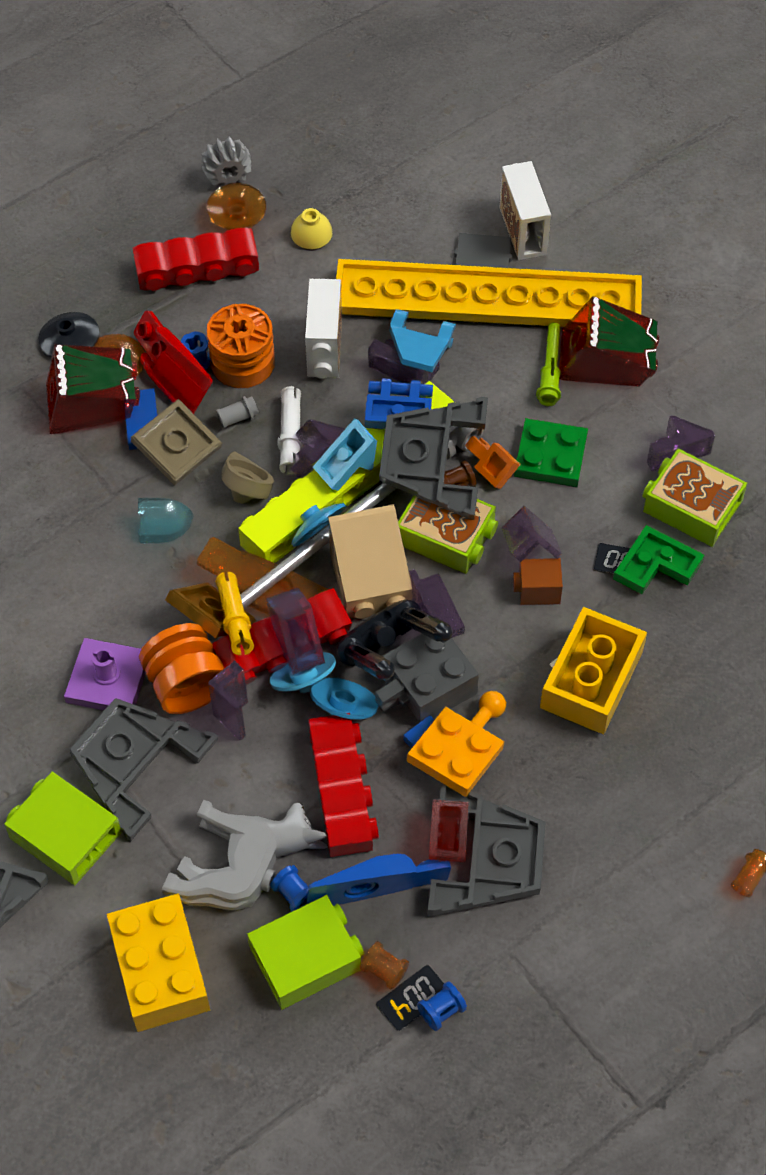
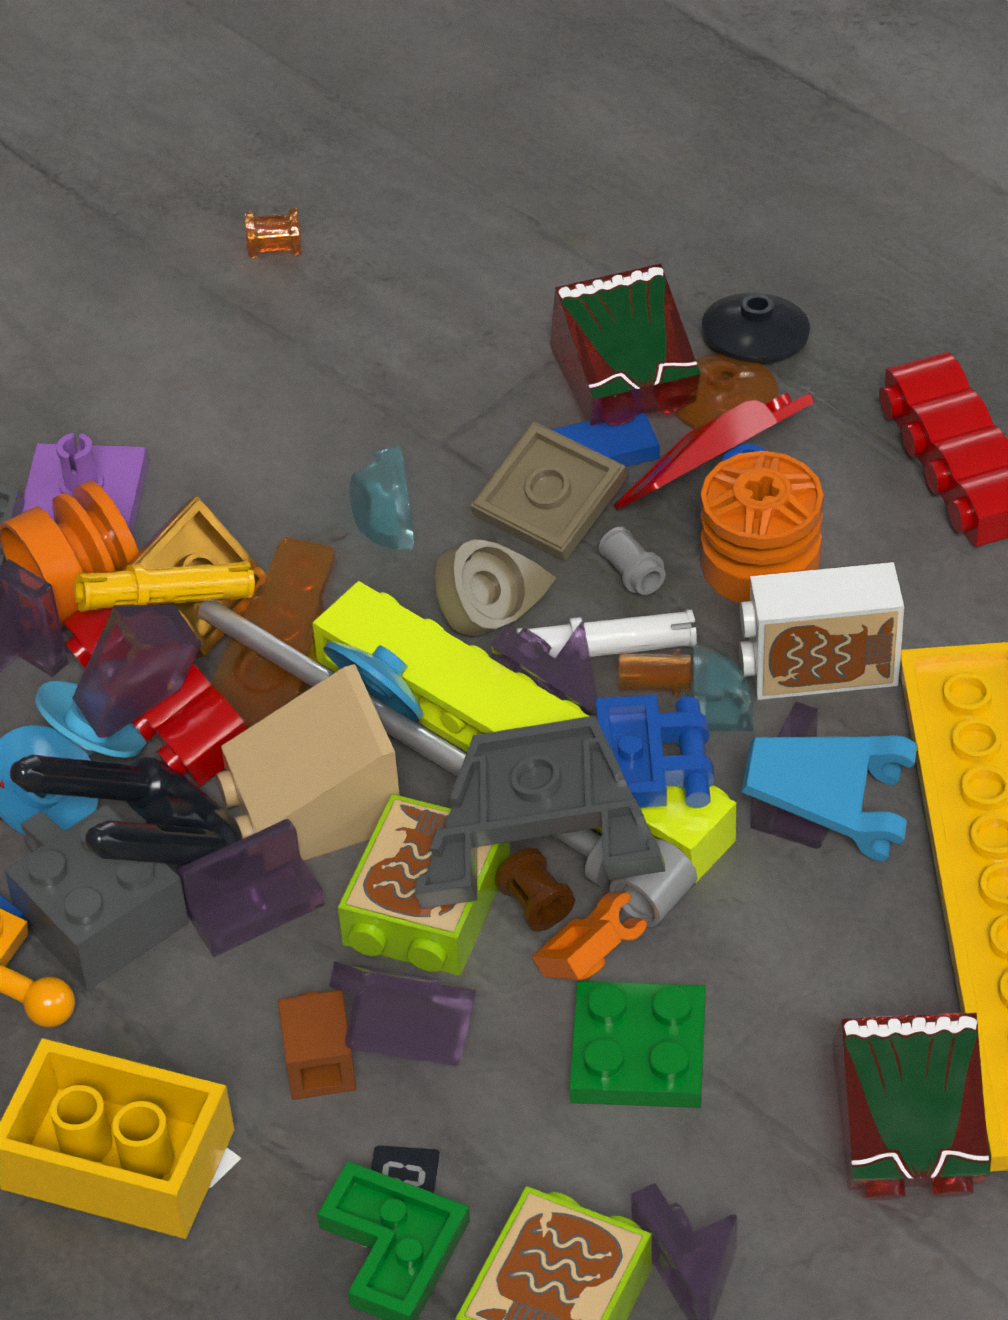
camera: 85 degrees right, 10 degrees down
medium azure slope [313,418,377,491] -> none
lime pin [536,322,561,406] -> none
none -> clear orange pin [618,649,693,696]
none -> clear light blue brick [693,644,754,731]

